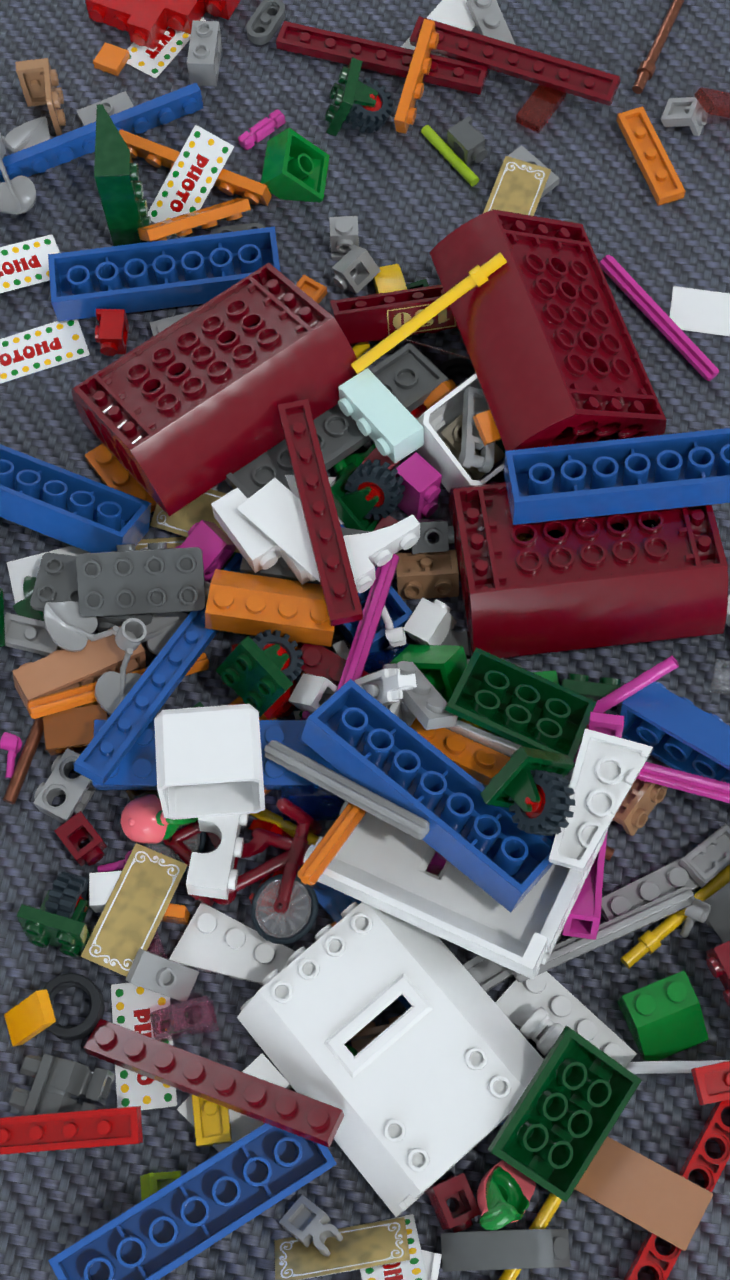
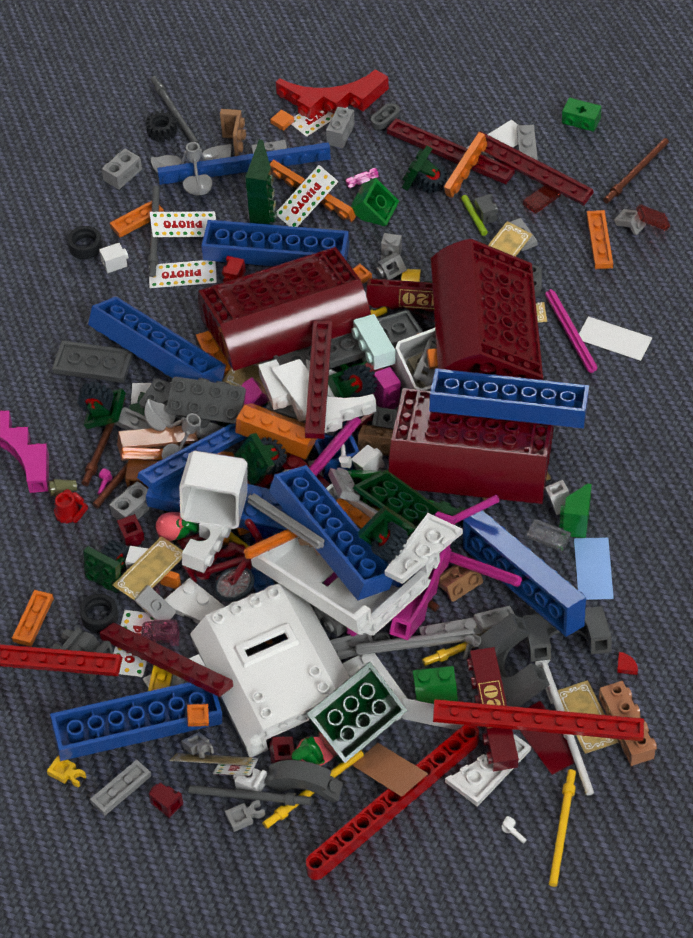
camera: 15 degrees right, 15 degrees down
light orange tile [4,989,56,1047] -> none
orange plate [137,198,251,242] -> none
yellow bar [351,252,507,374] -> none
white hinge [355,668,417,706] -> none
none -> orange tile [187,704,209,727]

